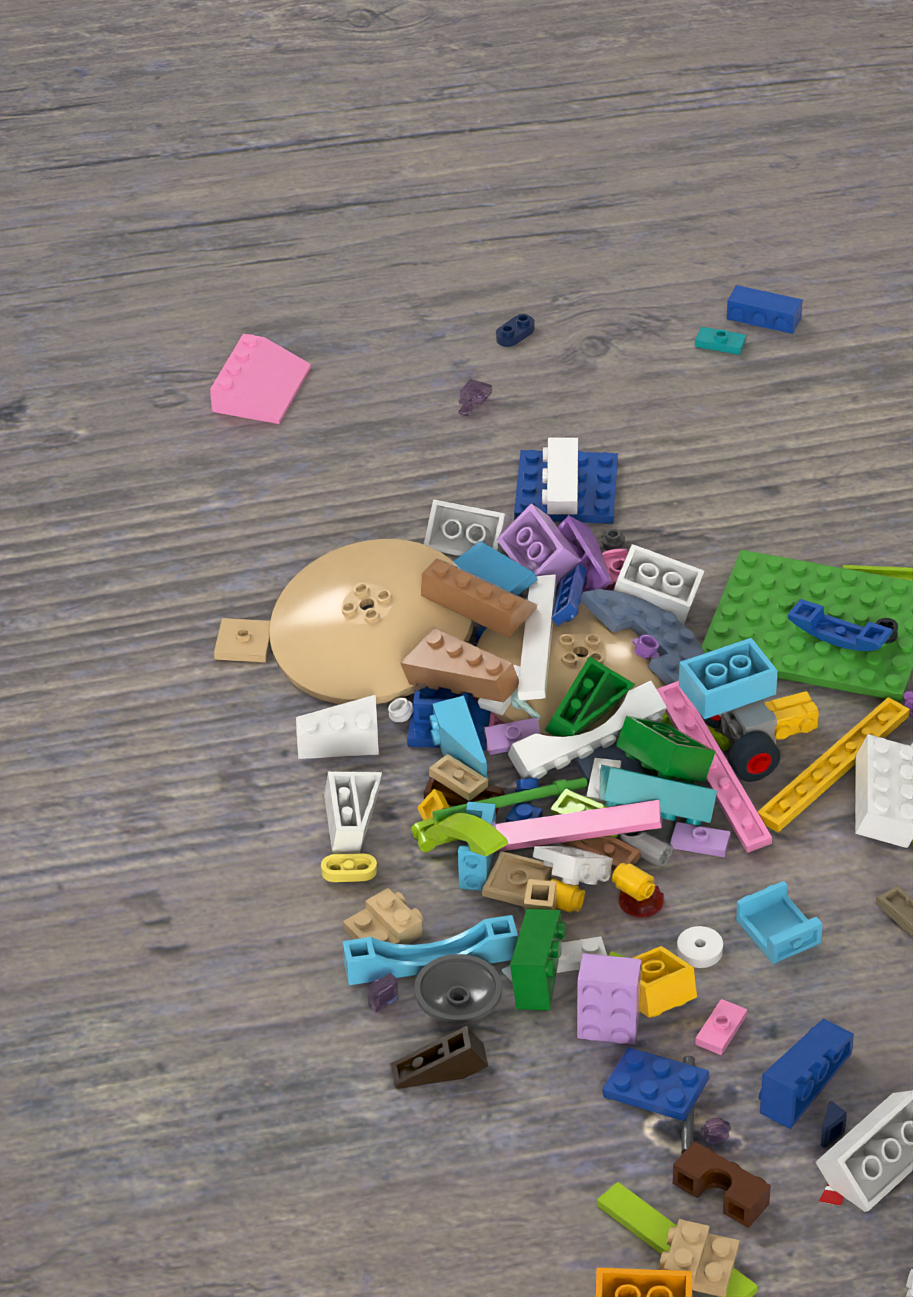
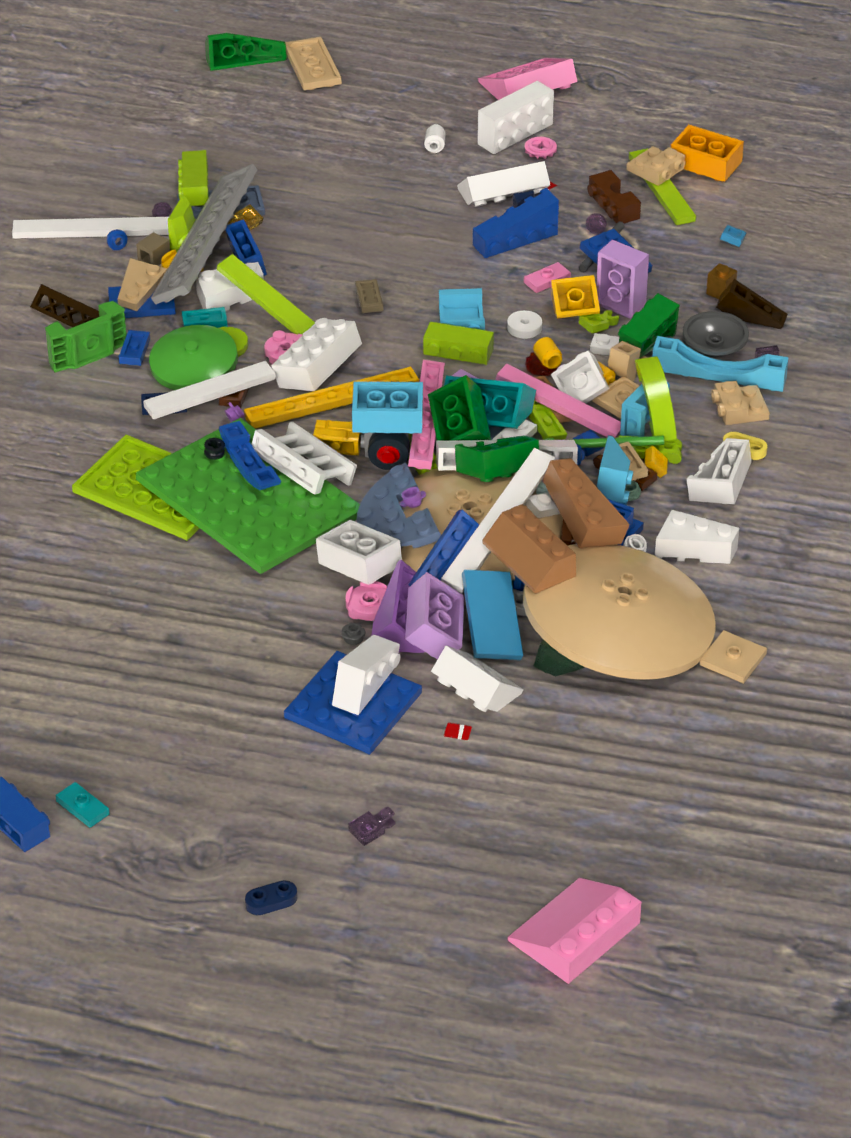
camera: 155 degrees left, 0 degrees up
none -> white fence [251,422,357,495]
none -> lime brick [423,321,494,365]
none -> red sticker [444,723,472,740]
none -> bright pink gear [525,137,557,159]
none -> pearl gold brick [706,263,737,299]
none -> dark azure tile [720,225,746,247]

